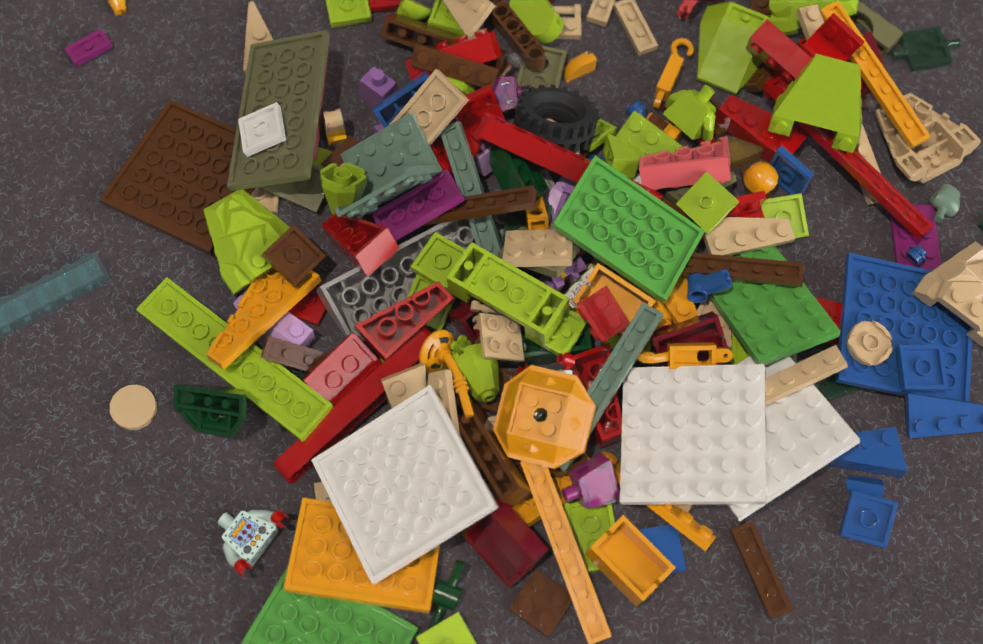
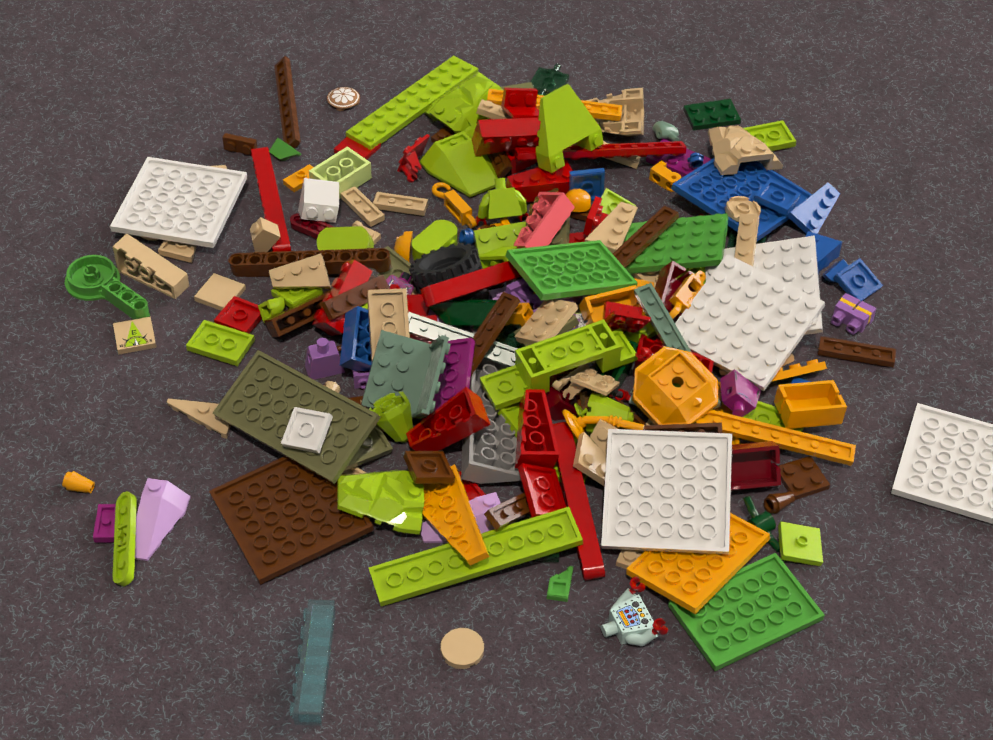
camera: 55 degrees left, 20 degrees down
dark green wedge [174,384,247,438] -> none
lime plate [676,171,739,235] -> none
blue piece [687,269,732,303] -> none
none -> lime piece [113,491,137,586]
none -> lavender wedge [135,478,190,561]
none -> lime brick [412,220,458,260]
none -> bright green tile [547,566,573,602]
none -> light orange leg [649,160,681,192]
none -> reddish brown cone [764,491,795,514]
none -> medium lavender hips [831,293,876,335]

